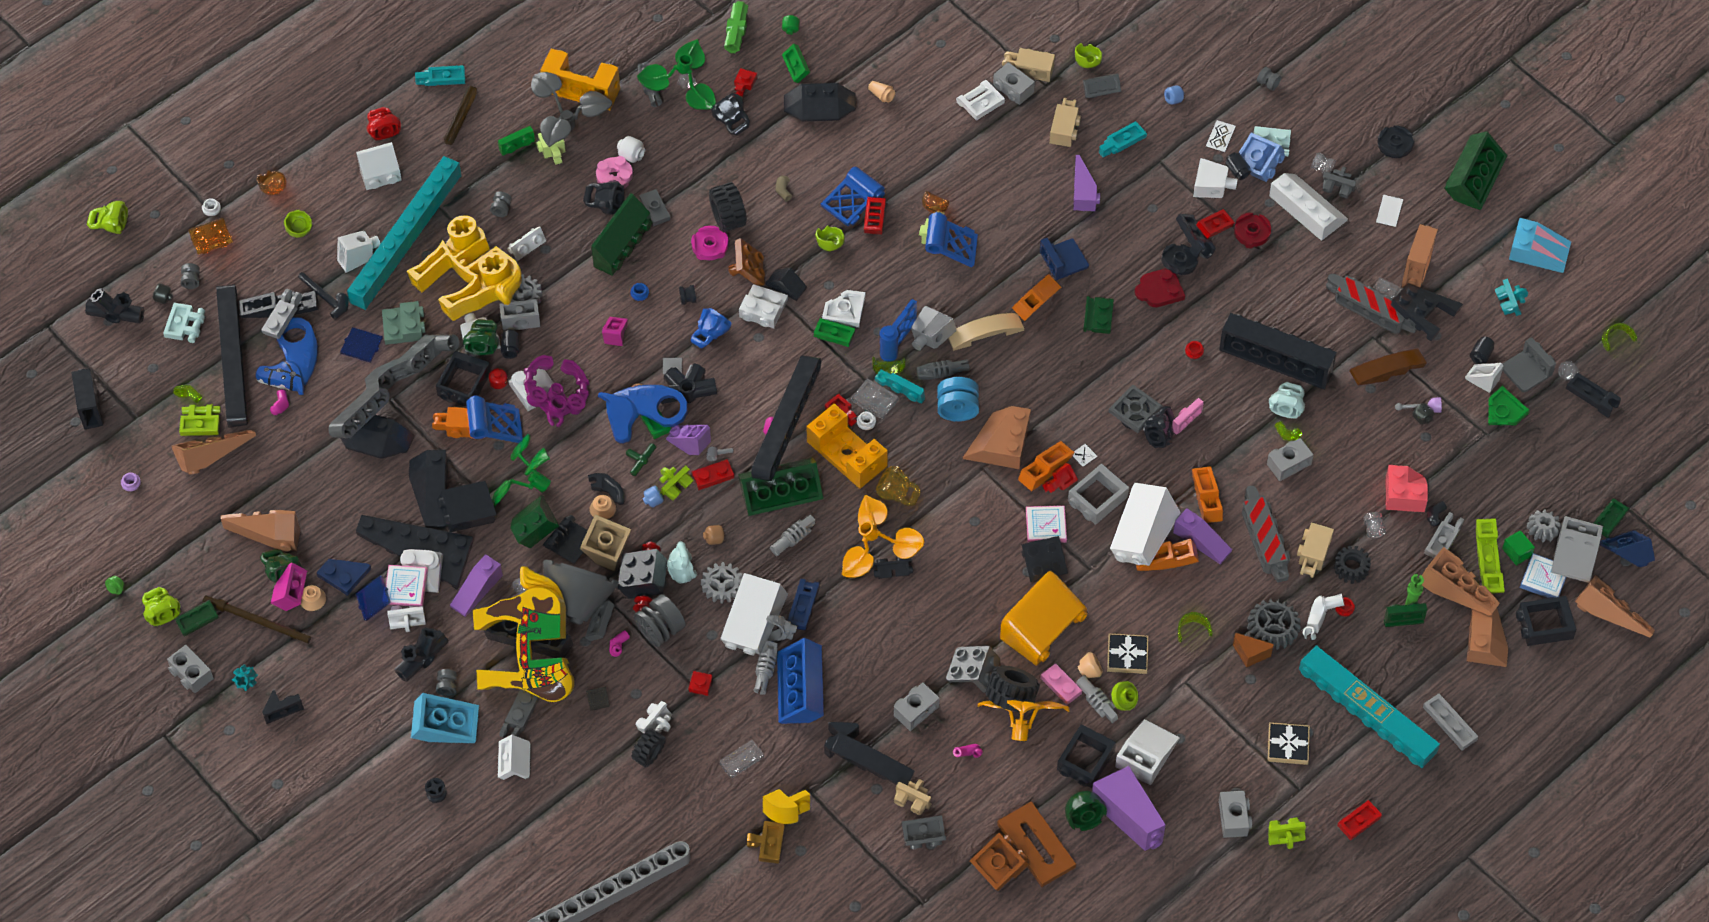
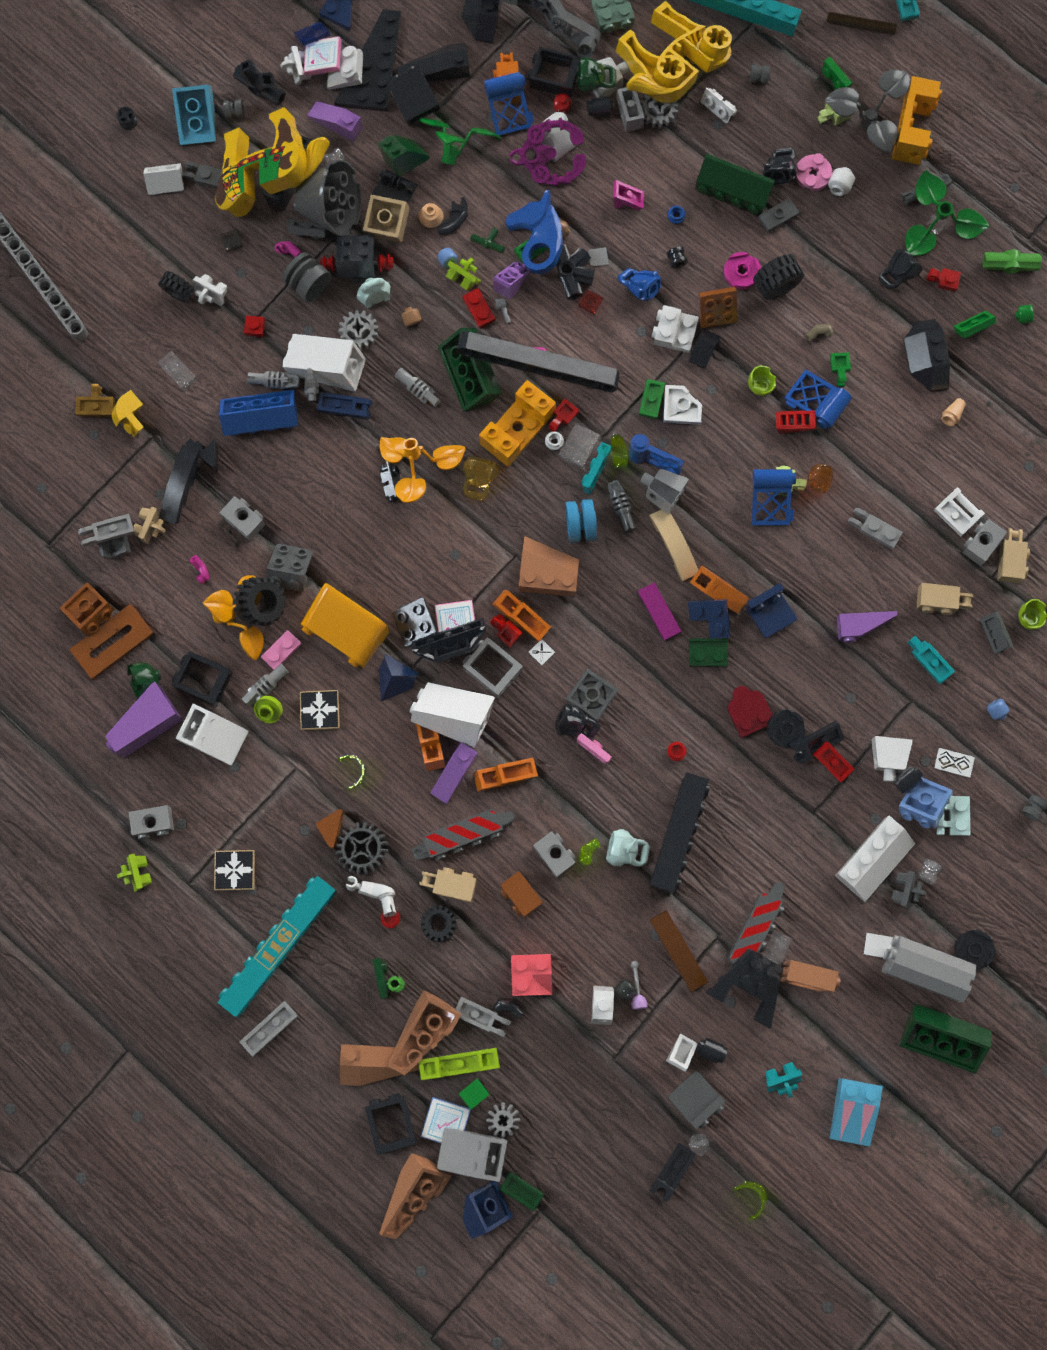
camera: 85 degrees right, 20 degrees up
light nougat cone [1078,652,1103,678] -> none
dark red plate [1234,213,1271,249] -> none
red plate [1337,800,1382,840] -> none
clear wheel [1363,512,1386,538] -> none
green plate [1488,386,1530,425] -> none
none -> light grey hinge [78,514,135,547]
none -> dark blue slope [379,654,419,702]
none -> black wedge [411,617,486,663]
none -> dark orange brick [500,871,543,918]
none -> clear red tile [578,289,603,315]
none -> white torso [591,986,614,1025]
none -> magenta tile [637,582,681,641]
none -> dark blue plate [688,599,730,639]
none -> green plate [830,352,851,387]
none -> light grey hinge [848,508,903,550]
none -> light grey brick [882,935,976,1003]

